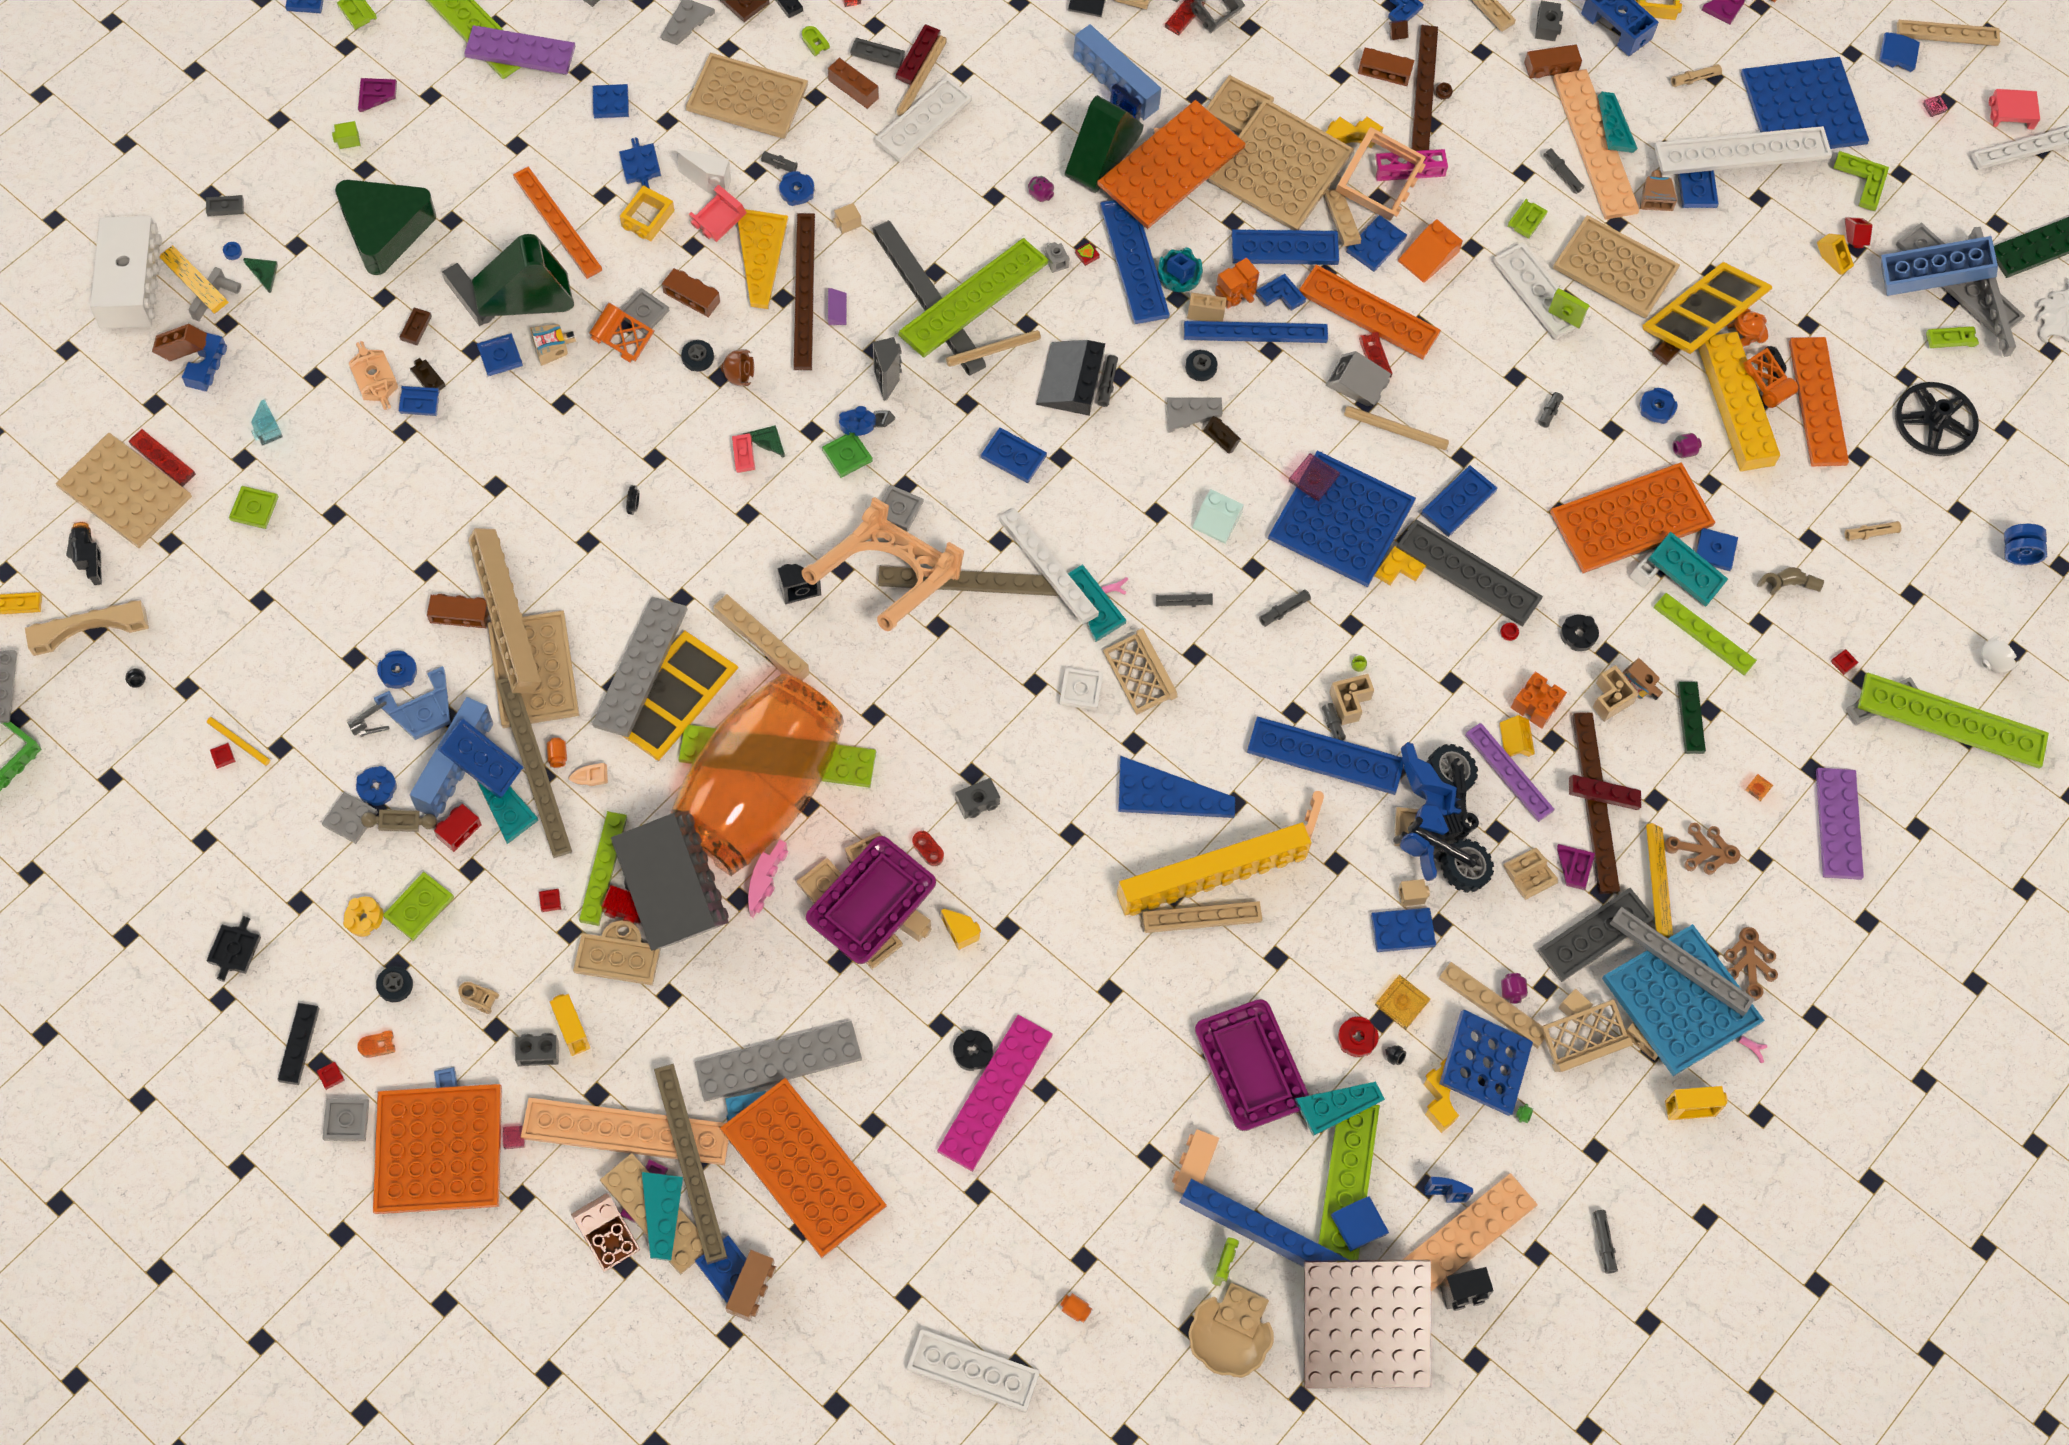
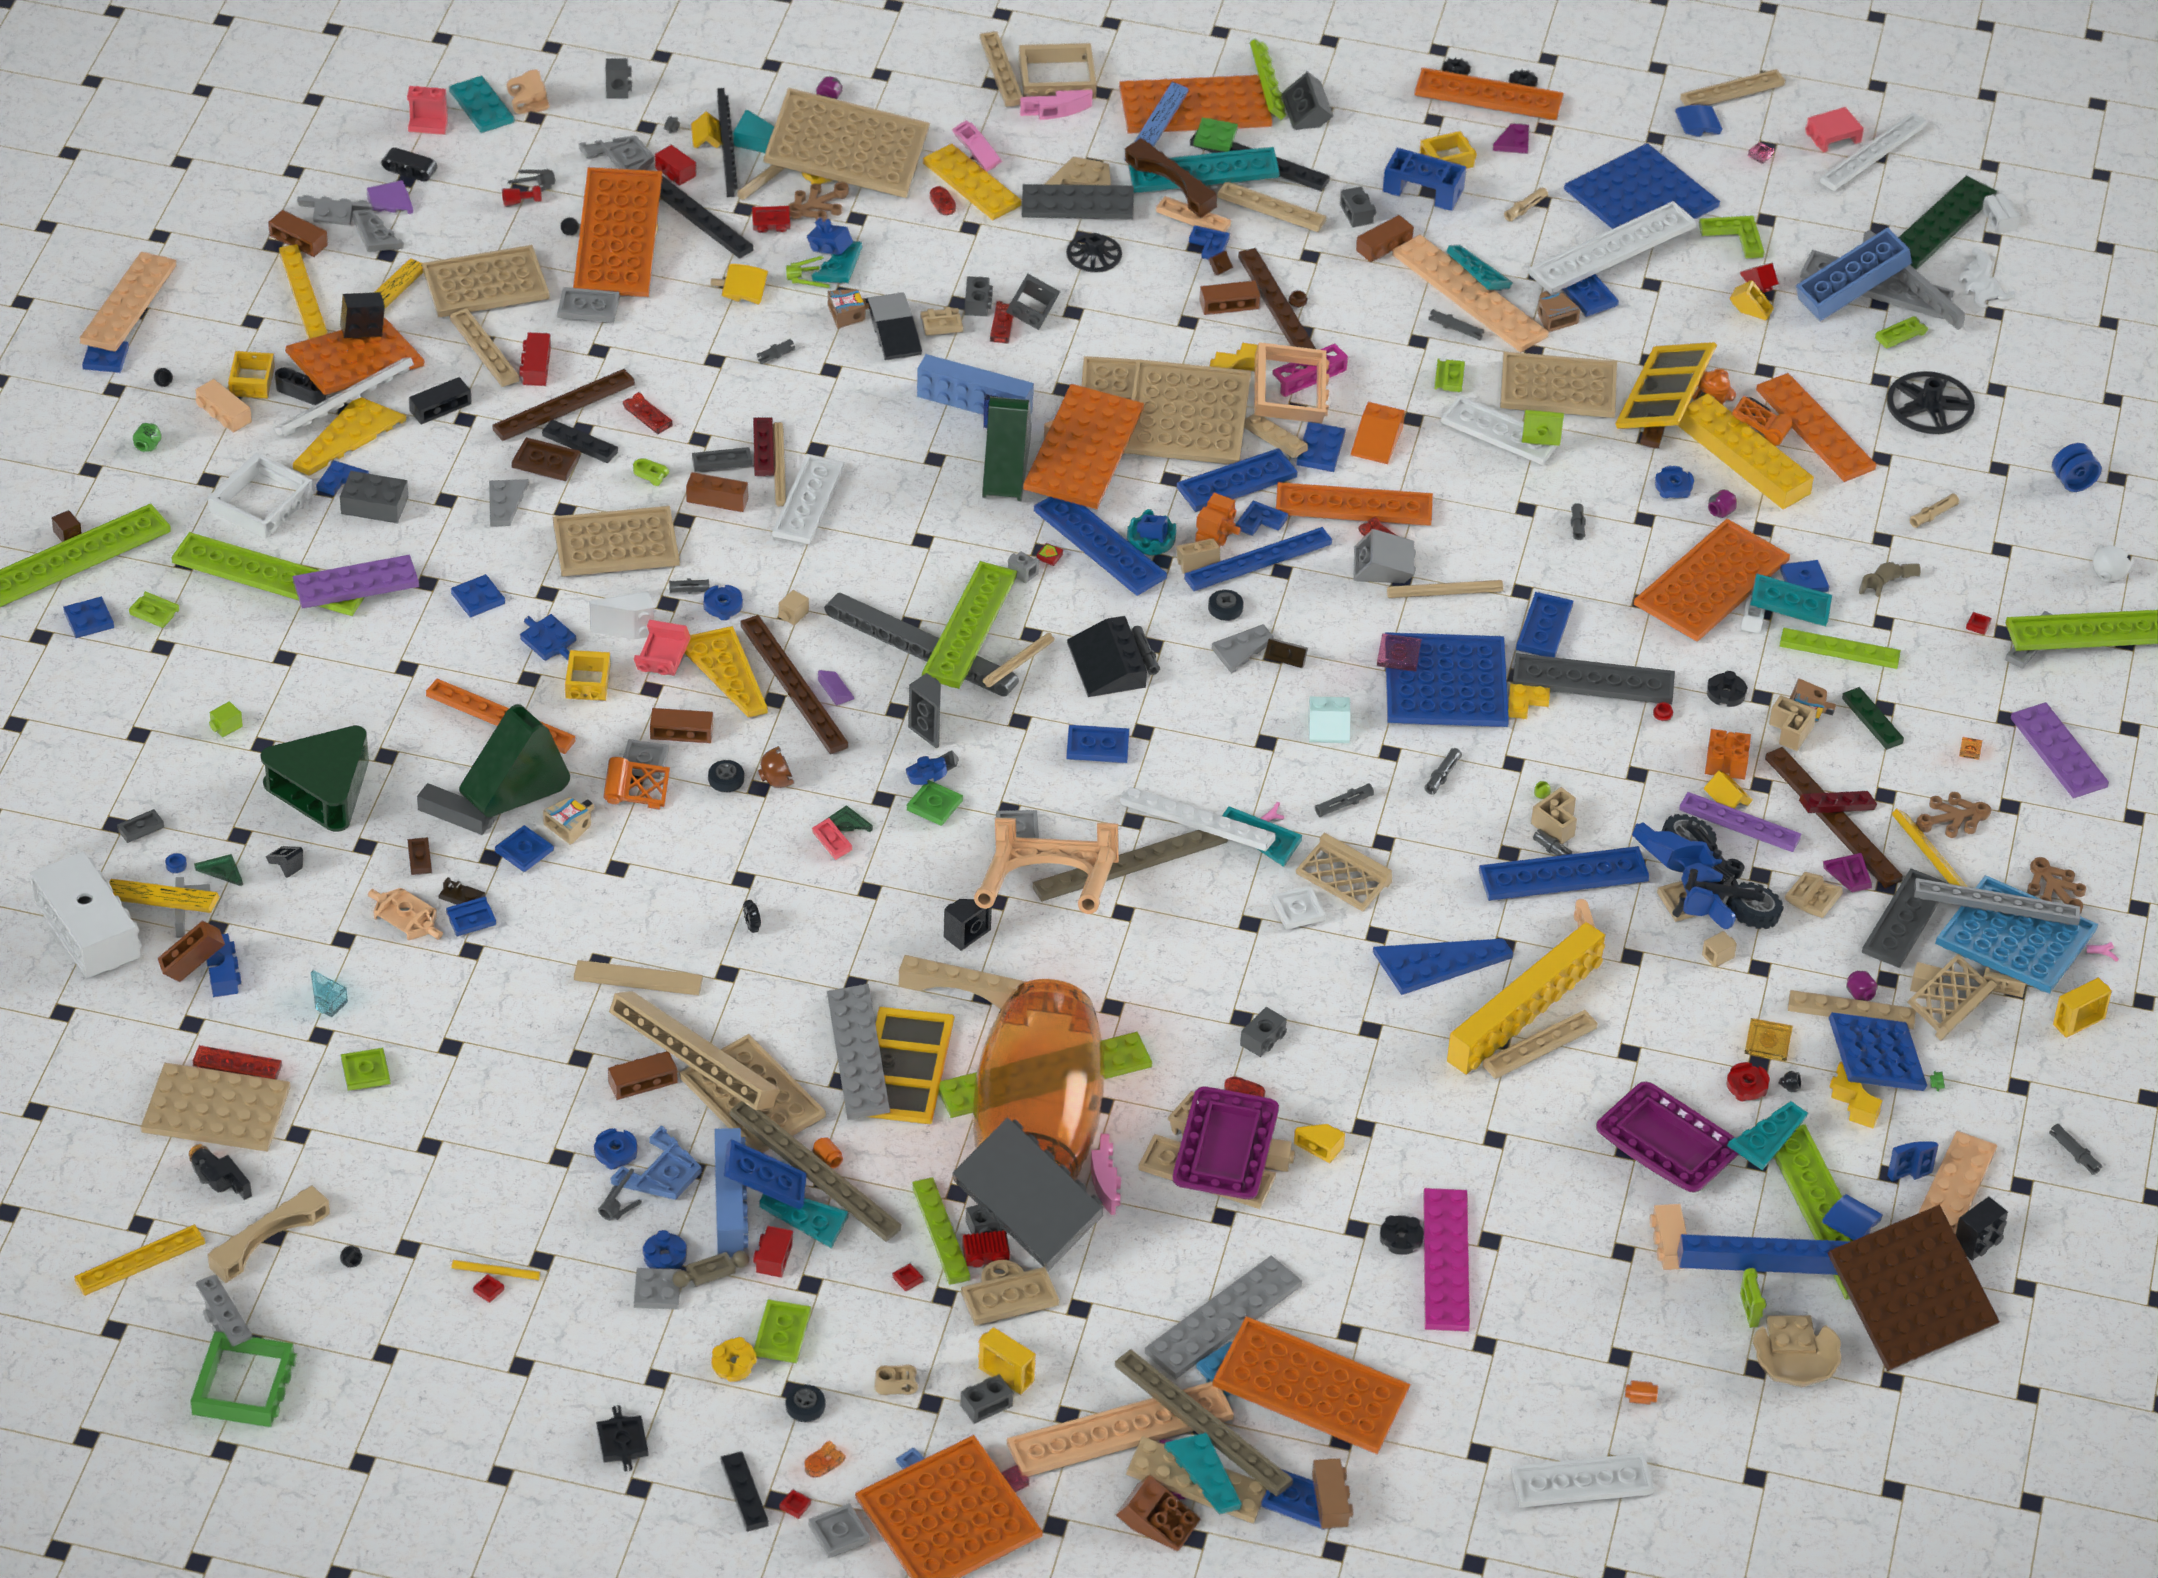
camera: 25 degrees left, 20 degrees down
magenta wing [358,78,397,112] -> none
light nougat plate [569,763,608,786] -> none
magenta head [1028,176,1054,202] -> none
blue plate [1371,908,1436,952] -> none
none -> black slope [266,846,303,878]
none -> tan tile [574,960,703,995]

